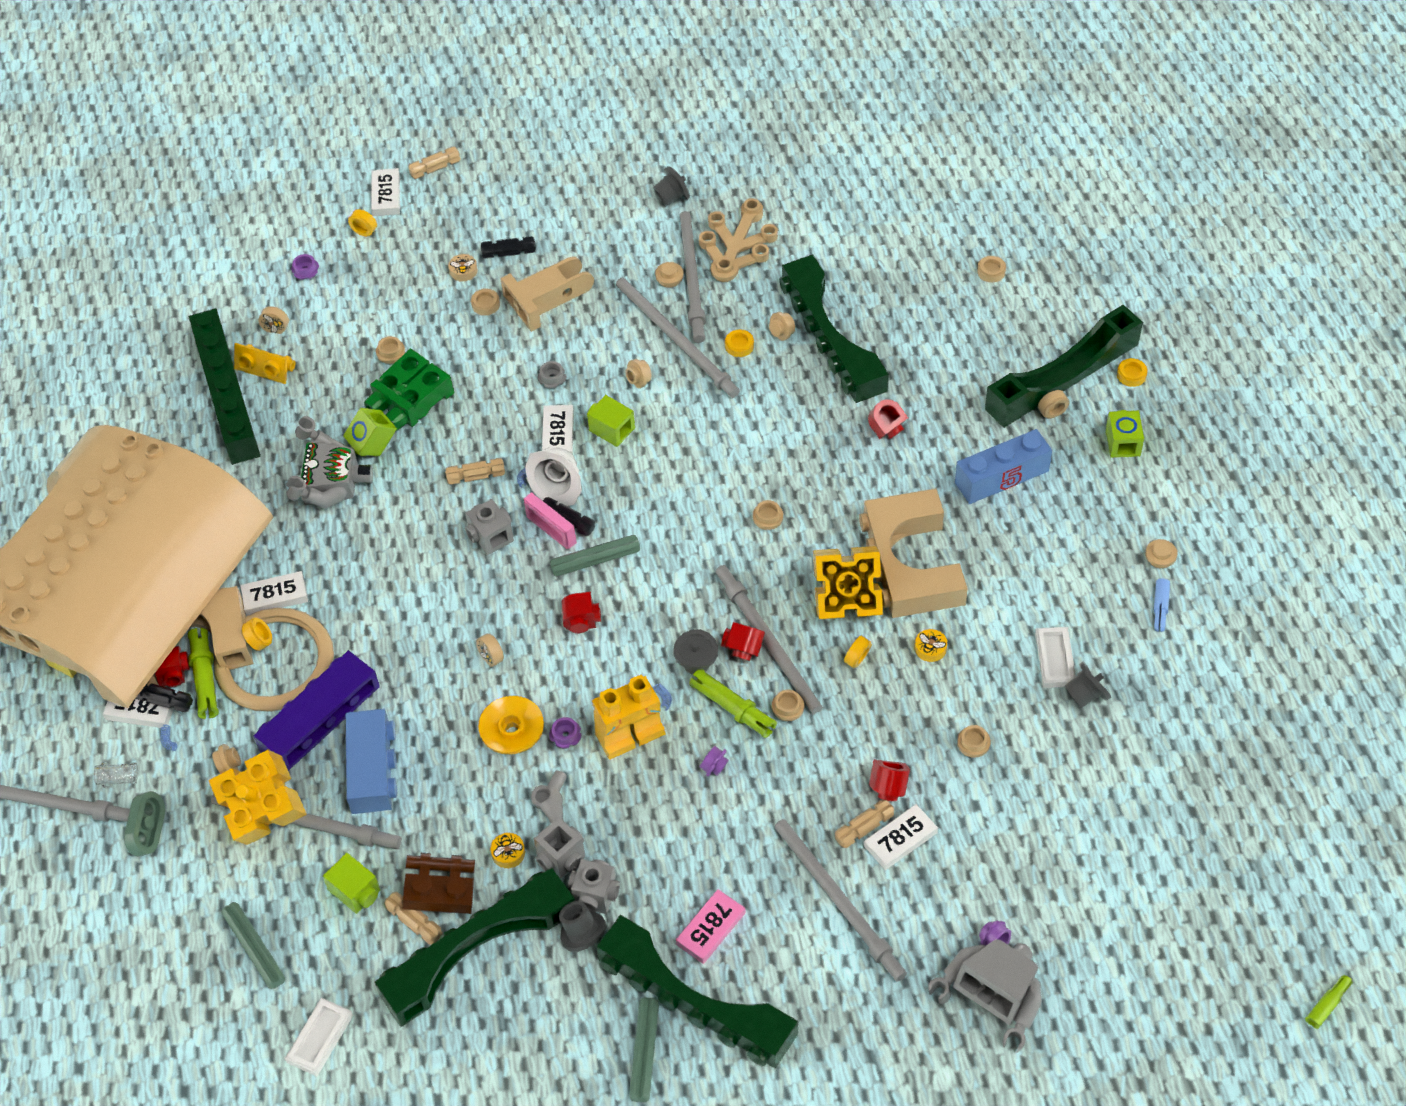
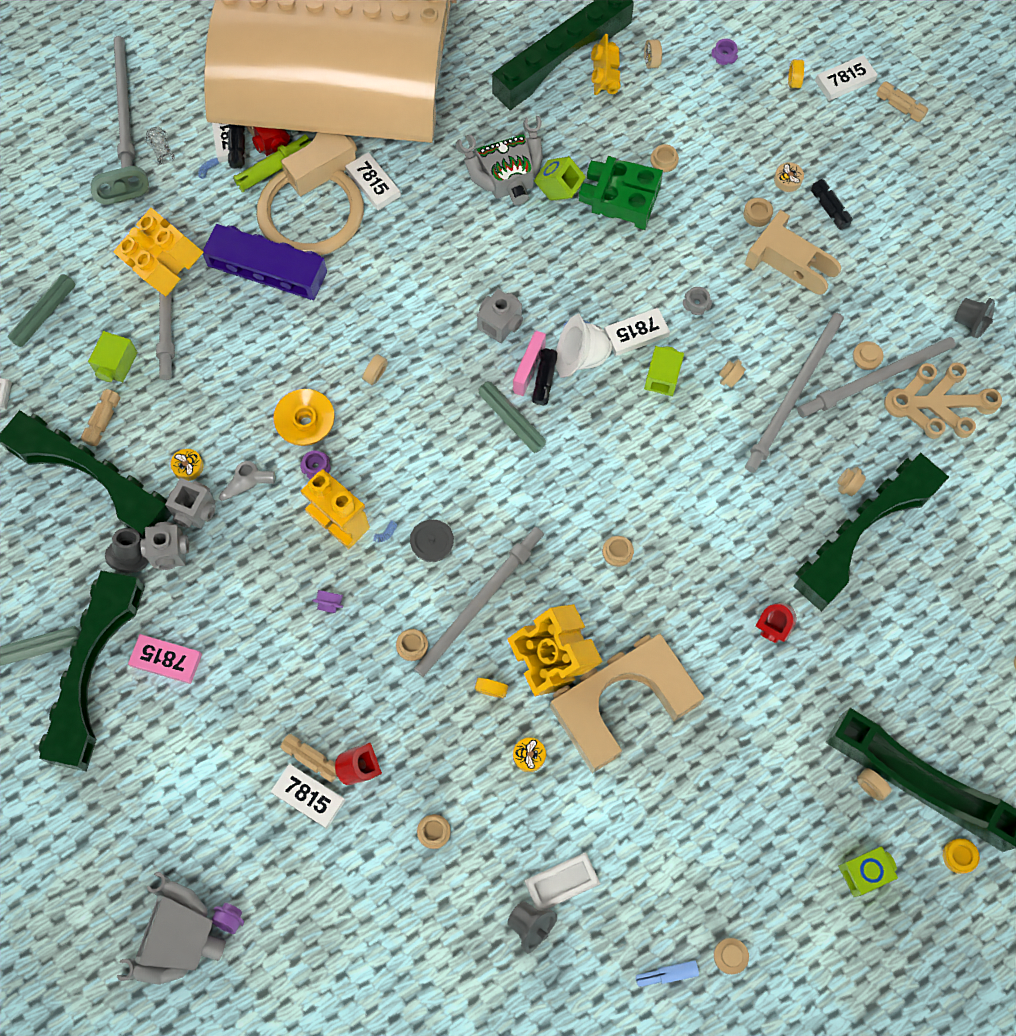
camera: 65 degrees right, 15 degrees up
tan plate [212,744,241,774] -> none
yellow tile [242,617,272,651] -> none
medium blue brick [346,709,397,814] -> none
reddish brown plate [402,853,475,914] -> none
tan axle [445,458,505,484] -> none
red plate [561,591,601,633] -> none
lime pin [689,669,777,738] -> none
red plate [721,622,765,661] -> none
yellow tile [725,329,754,357] -> none
light grey bar [775,819,907,982] -> none
medium blue brick [955,429,1052,504] -> none

